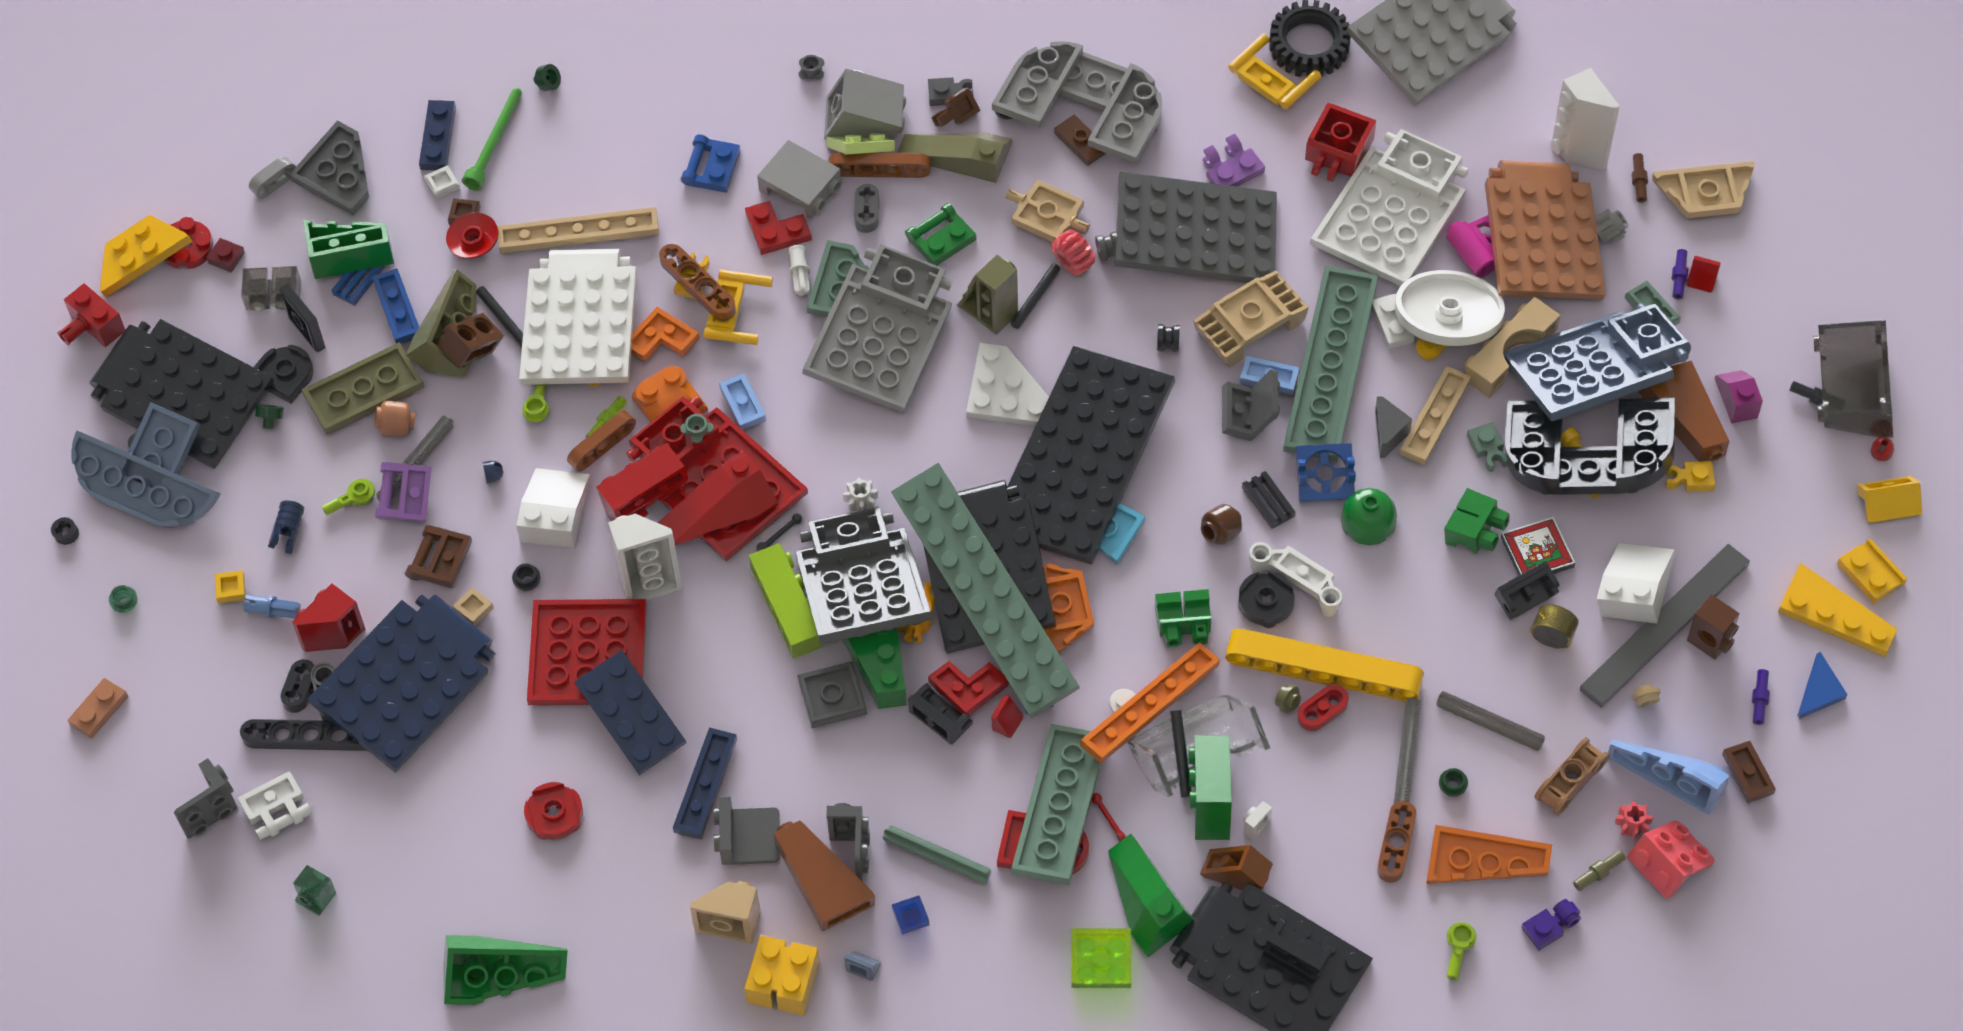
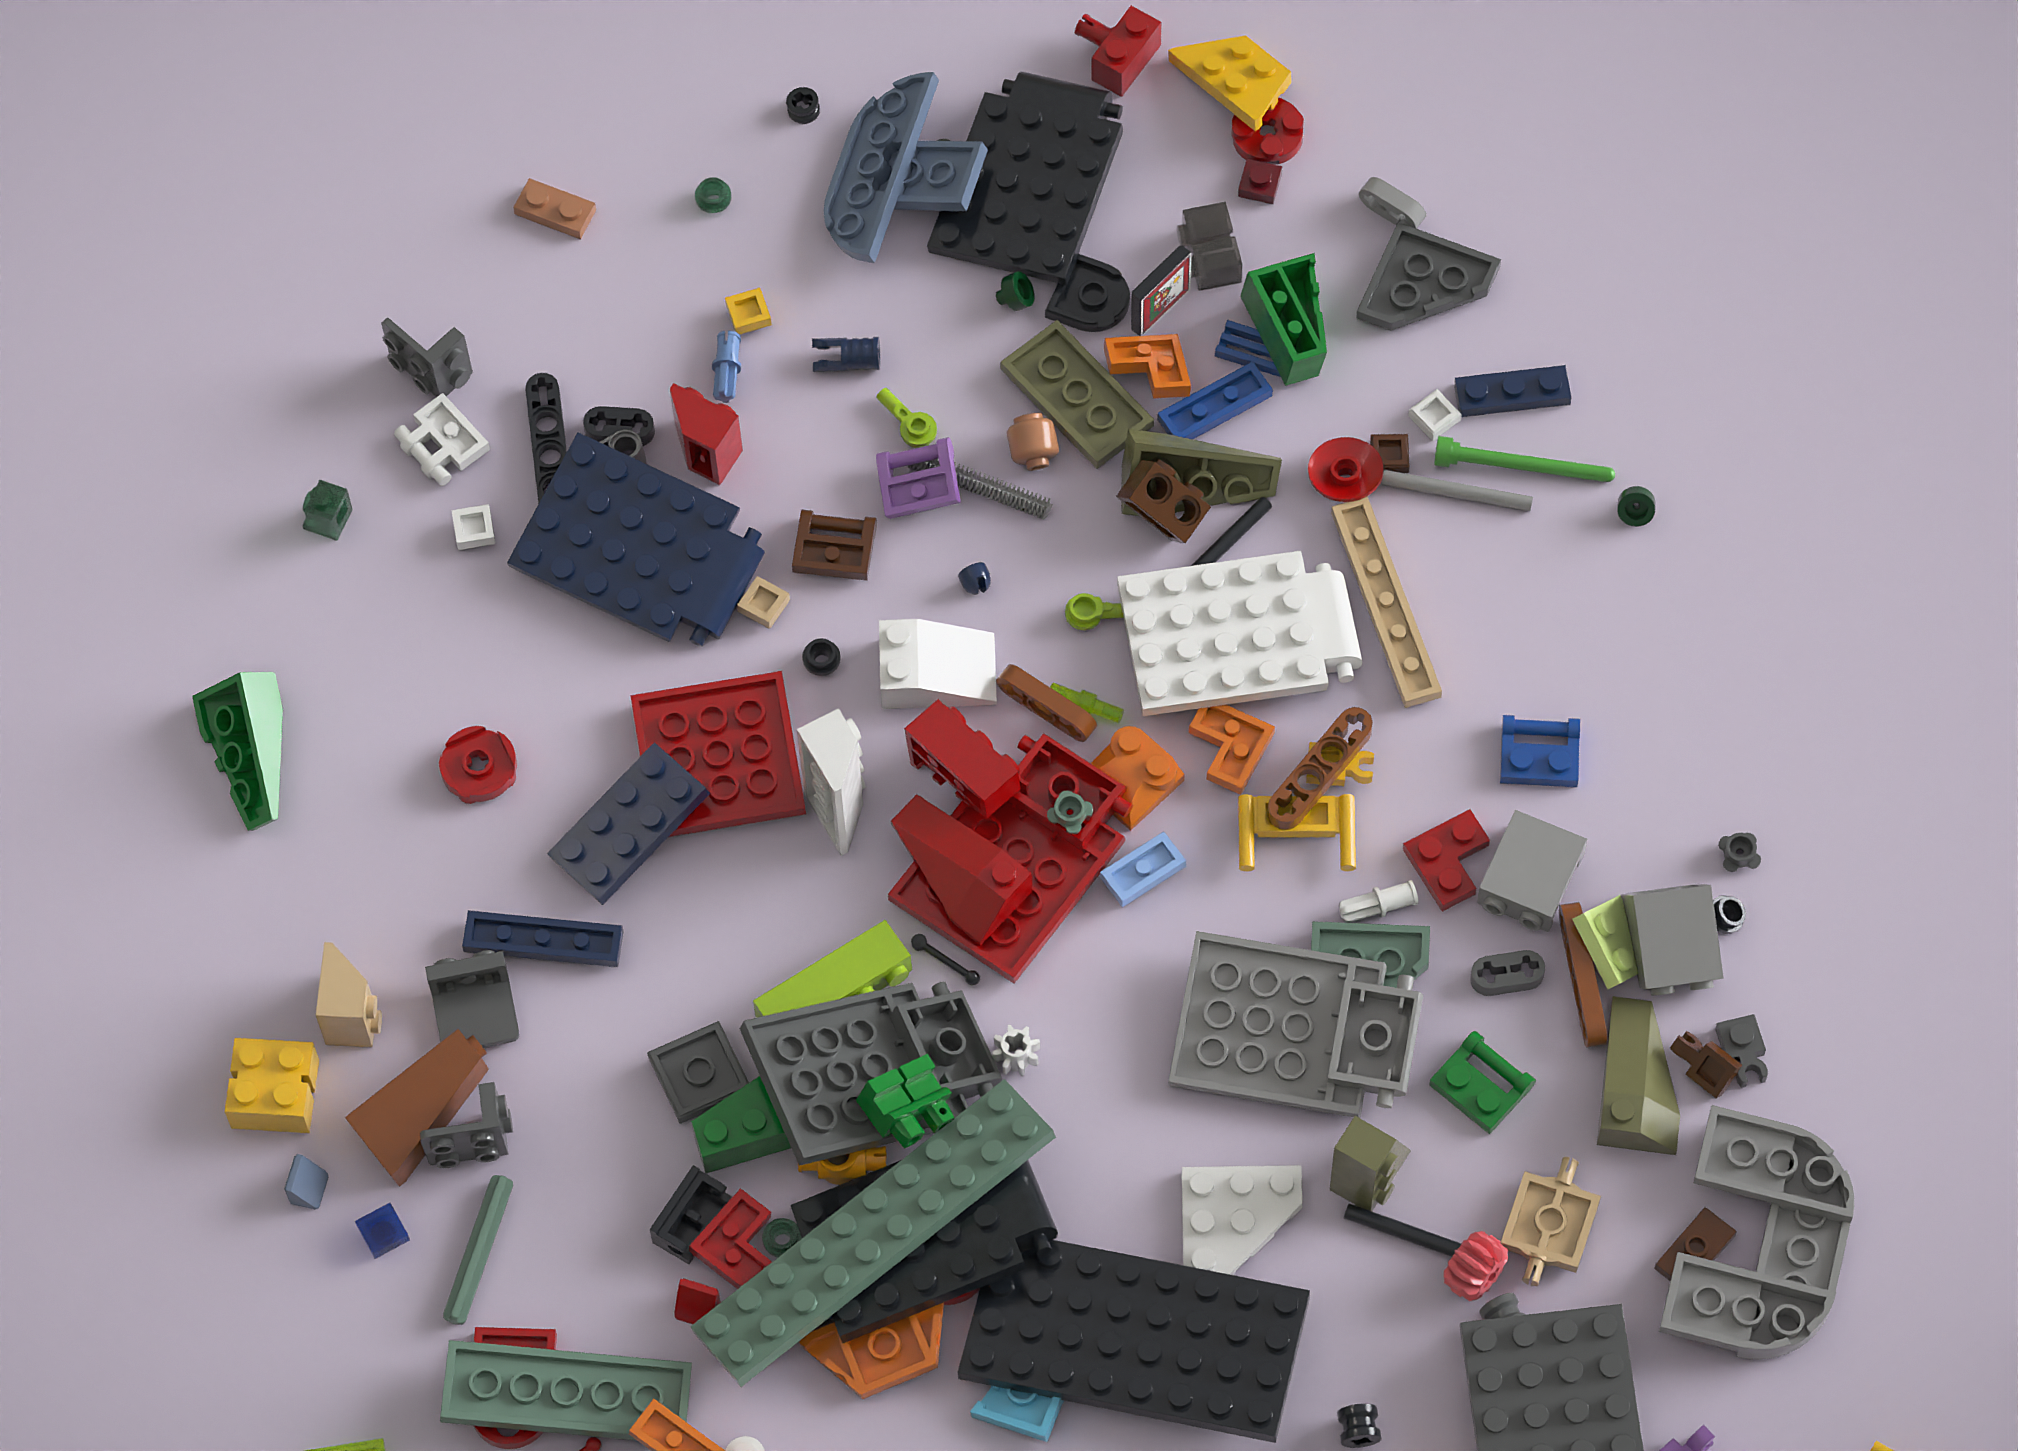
camera: 80 degrees right, 5 degrees up
none -> white plate [452,504,495,550]
none -> clear green plate [762,1218,802,1257]
none -> green hips [856,1053,955,1149]
none -> orange plate [1103,334,1191,399]
none -> light grey bar [1382,470,1533,511]

